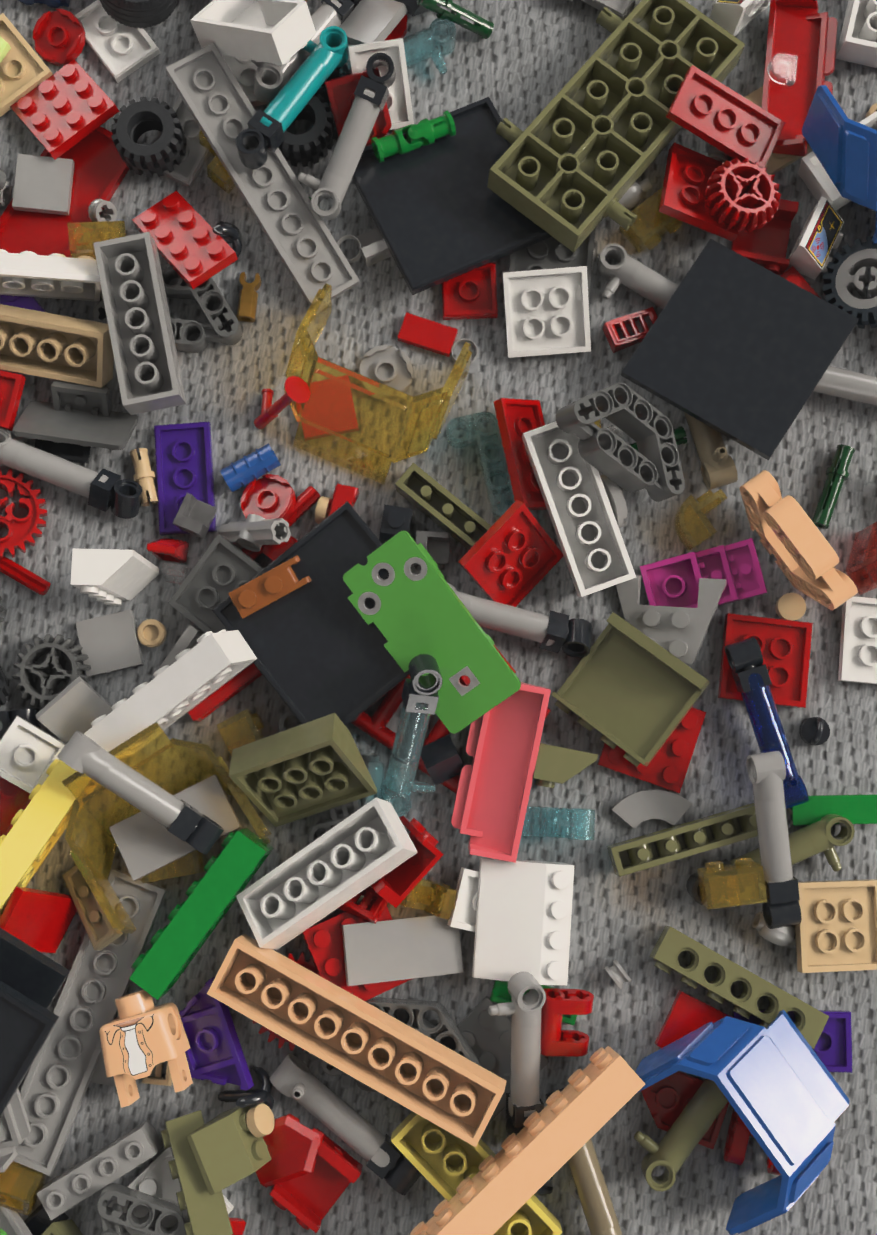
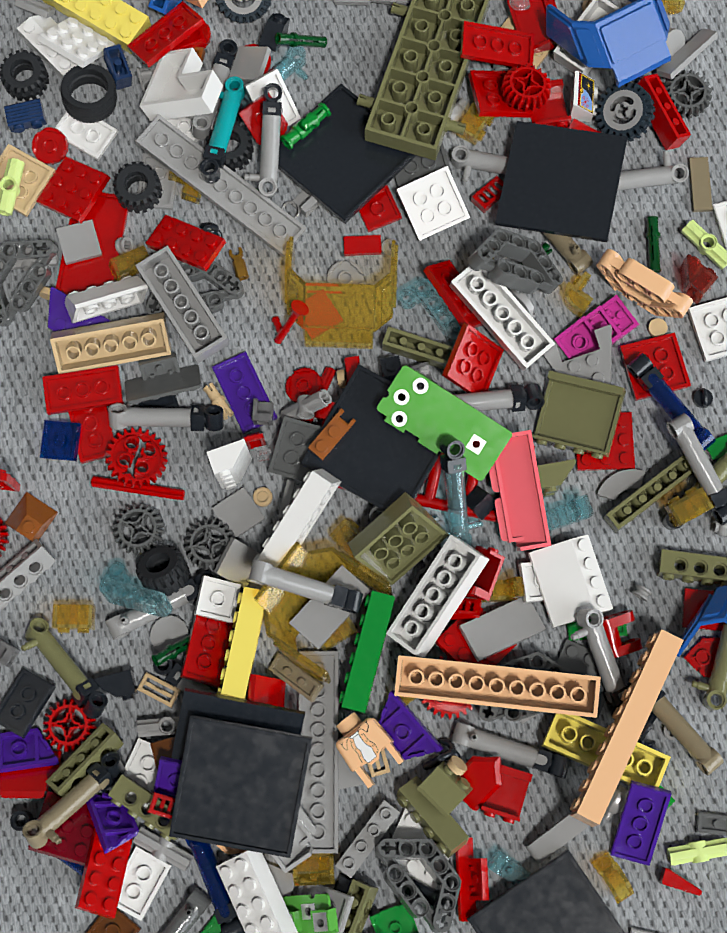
camera: 20 degrees left, 5 degrees down
red tile [188,663,263,722] -> none
blue axle [220,443,281,492] -> none

